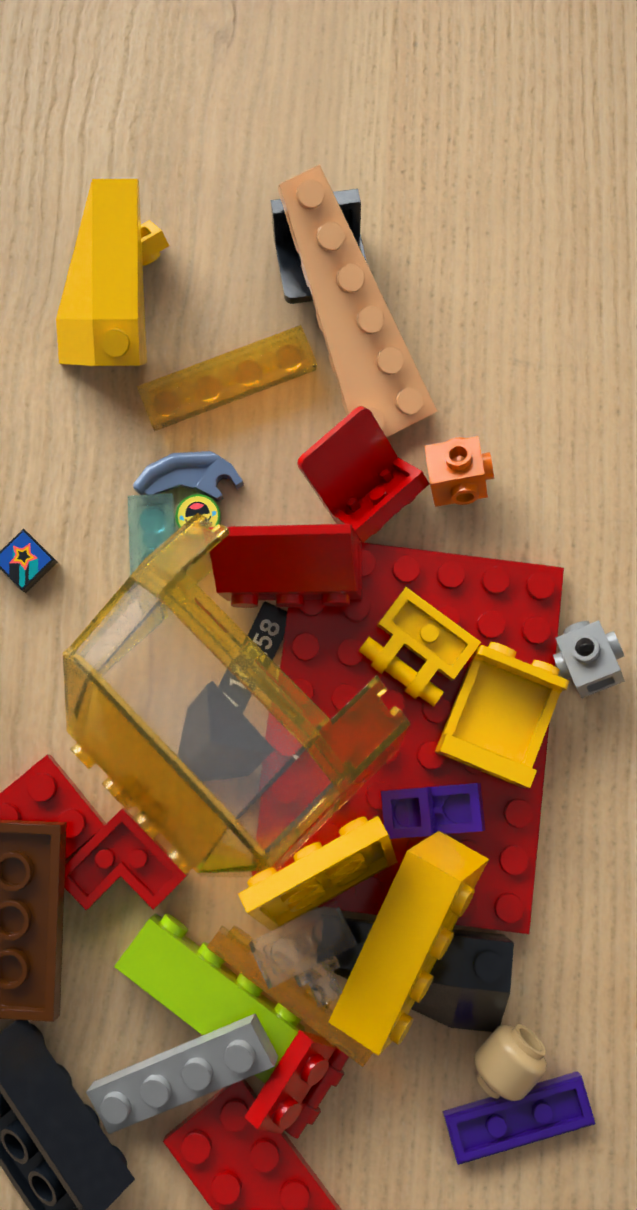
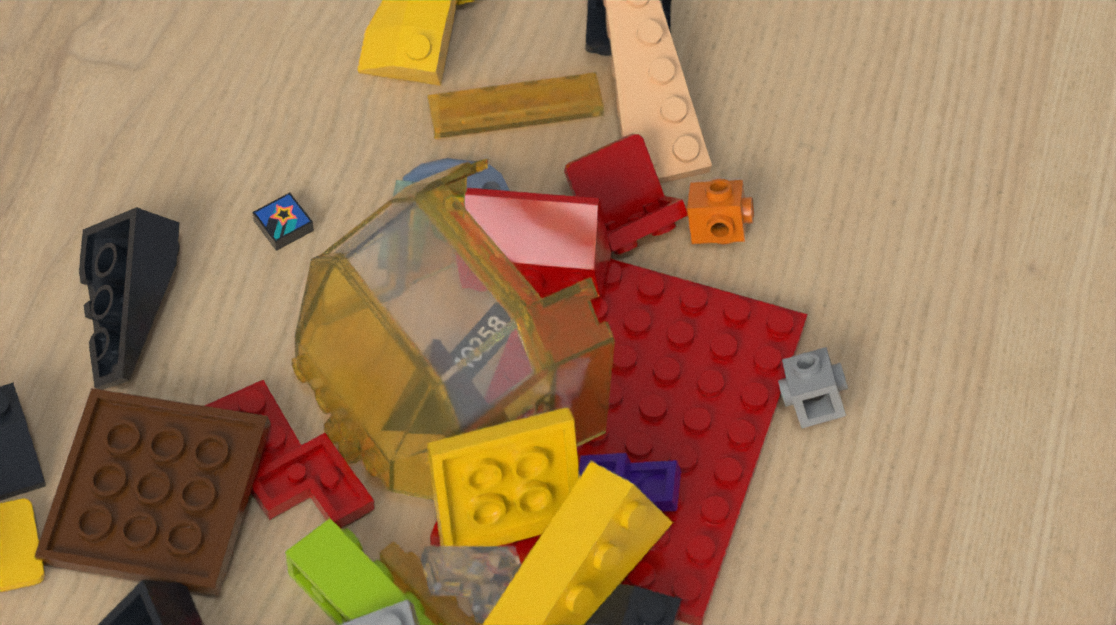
camera: 15 degrees right, 25 degrees down
yellow plate [359,587,481,706] -> none
yellow panel [435,642,570,788] -> none

